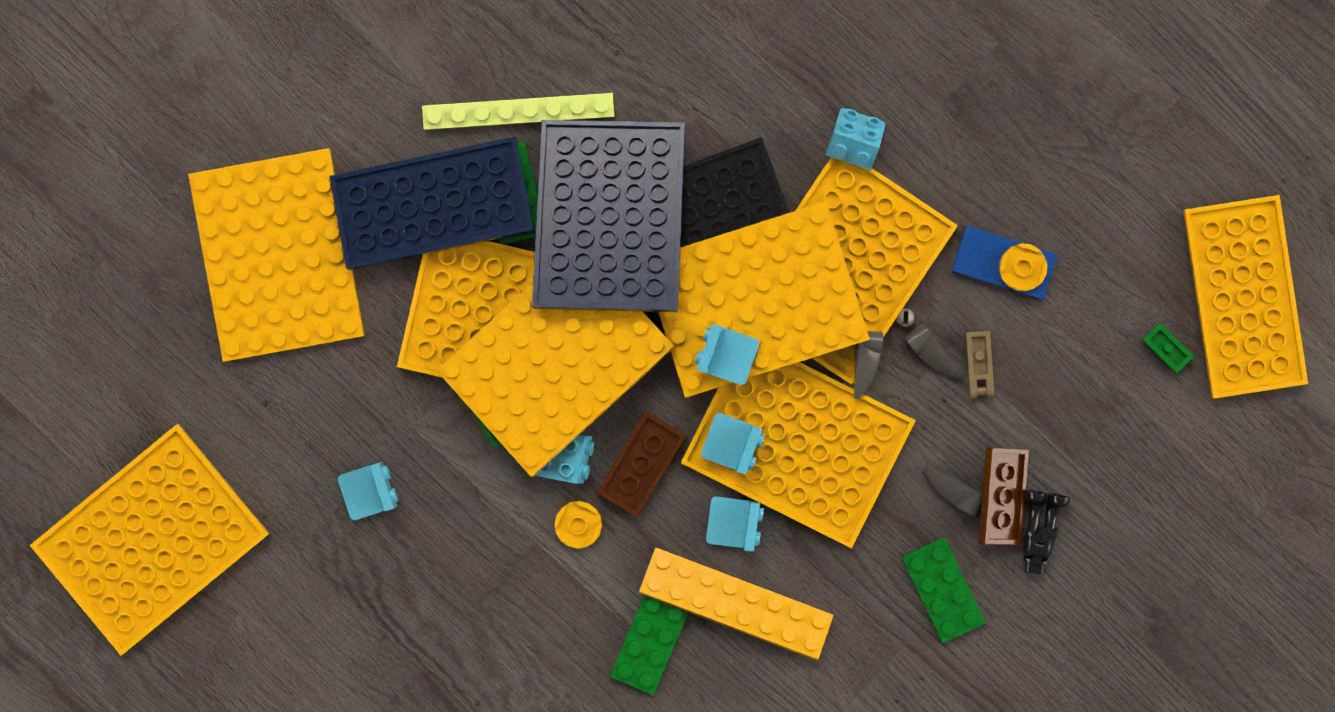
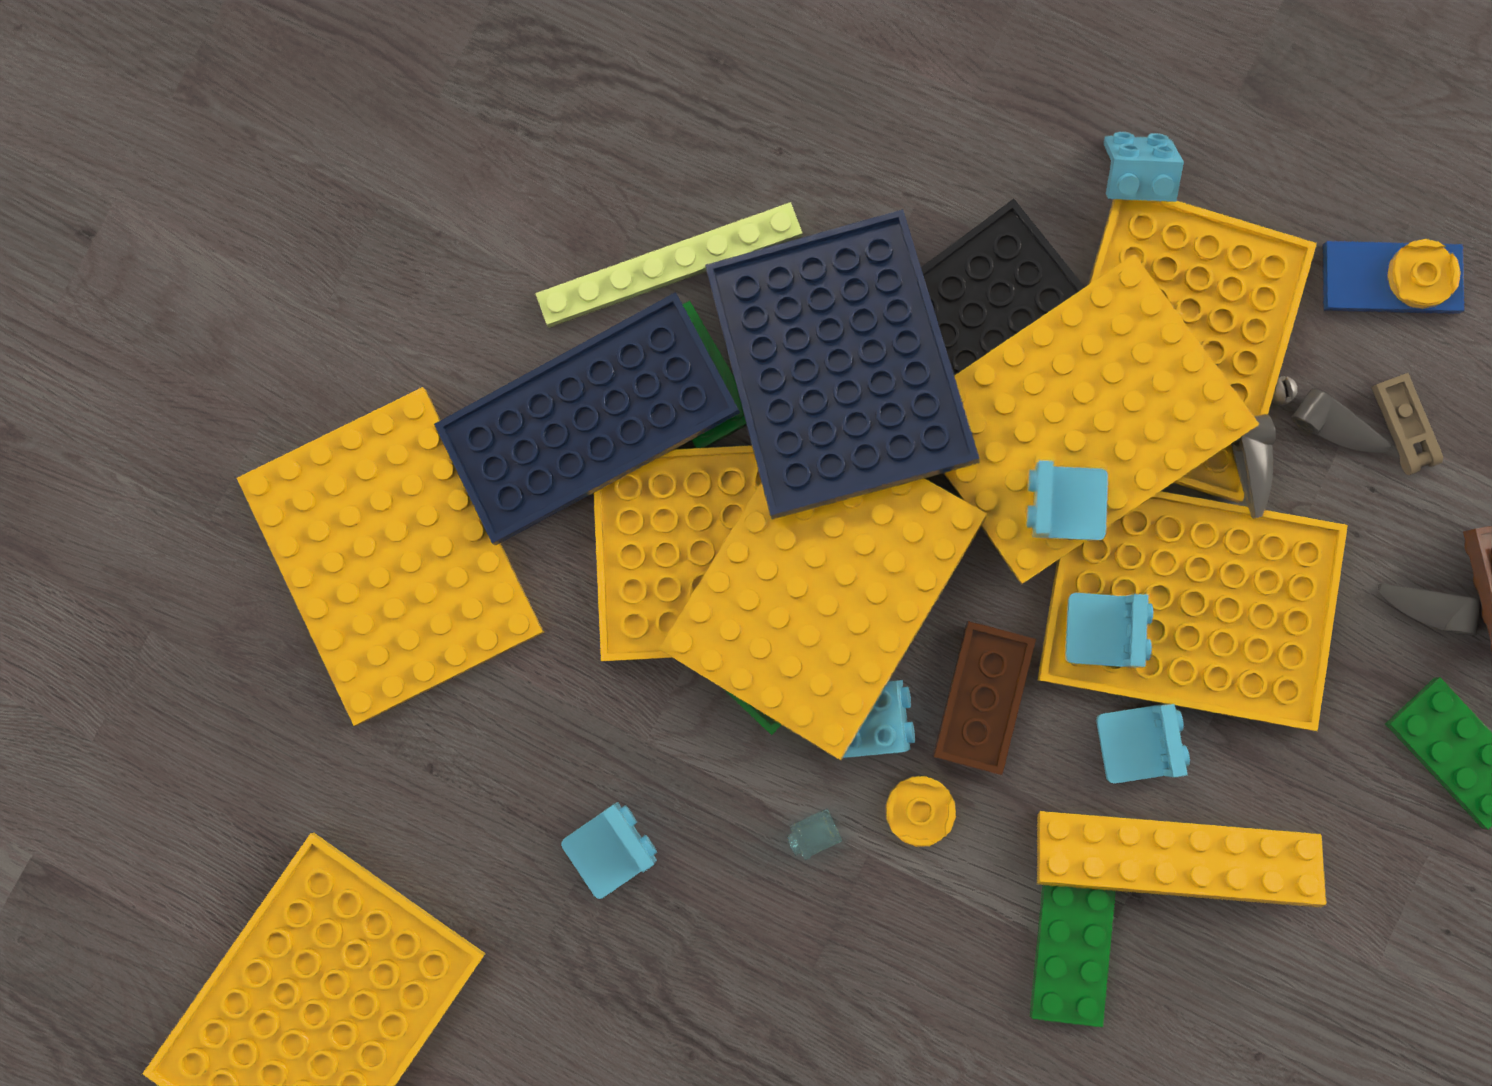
camera: 15 degrees left, 5 degrees down
none -> clear light blue bracket [786,808,842,860]

